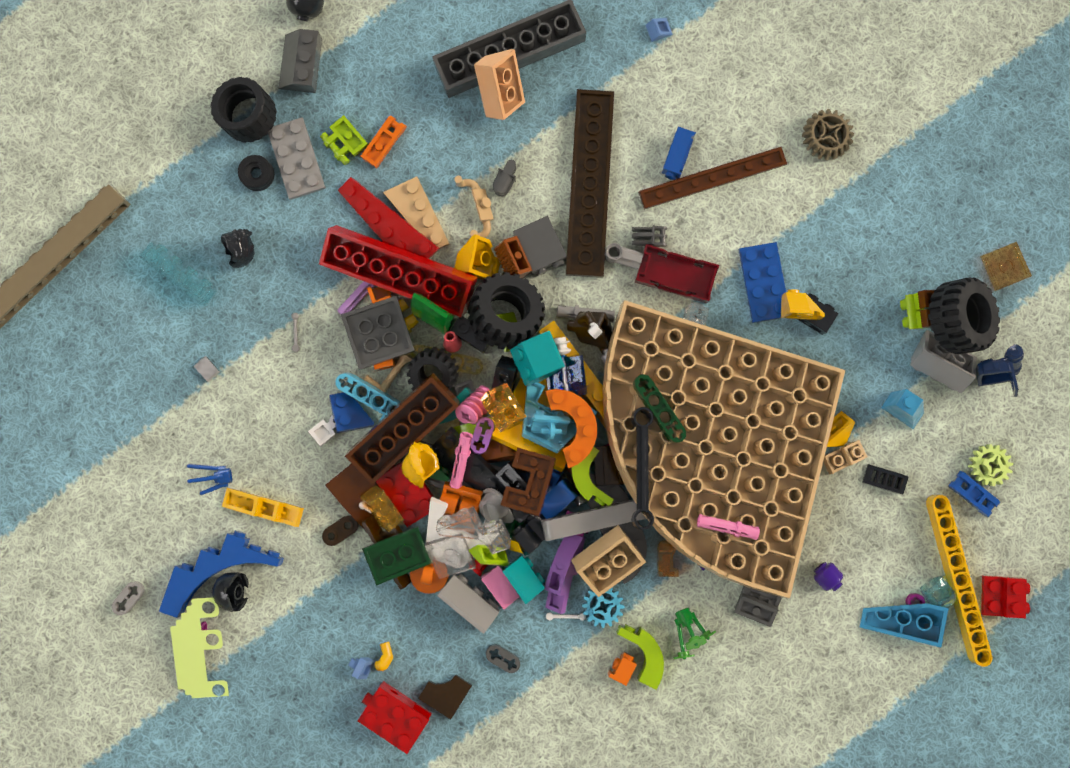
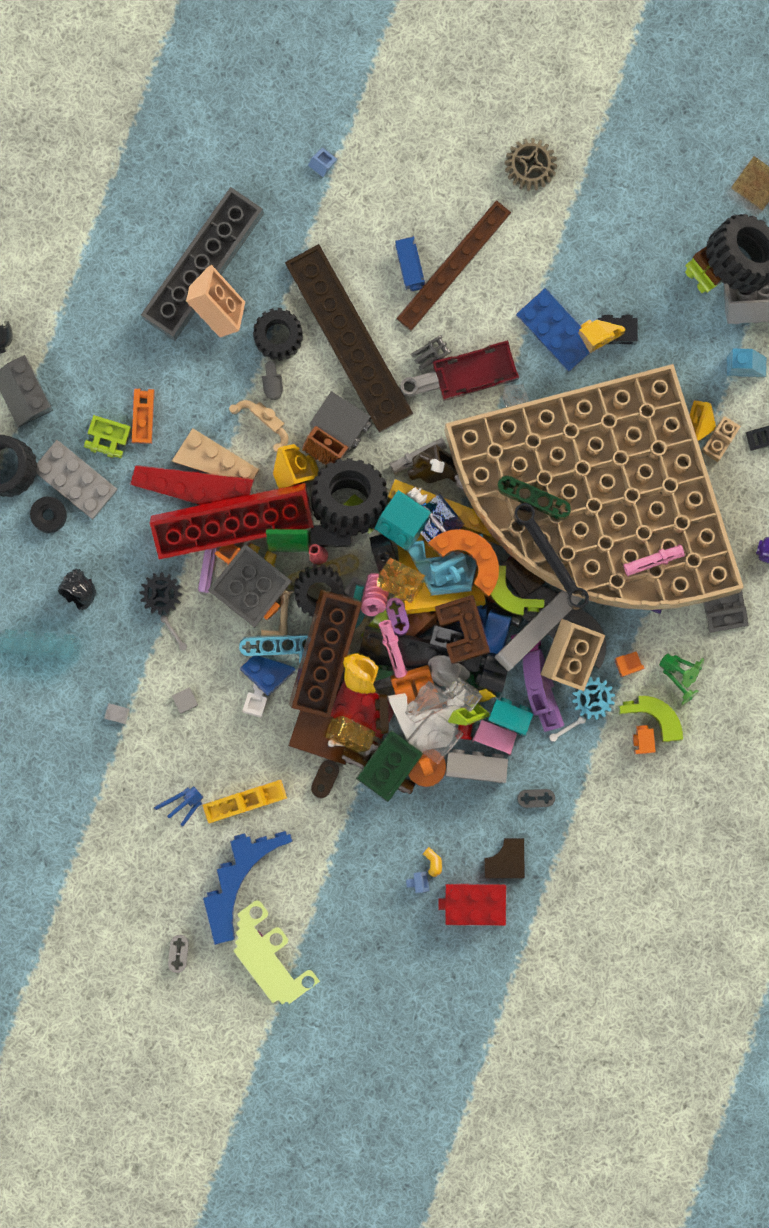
camera: 25 degrees left, 0 degrees up
black cylinder [211,572,249,612] -> none
clear orange leg [657,539,679,577] -> none
none -> black gear [139,572,183,616]
none -> light grey tile [172,687,198,714]
none -> black tyre [253,308,303,361]
none -> dark brown plate [375,694,389,734]
none -> orange panel [614,651,645,677]

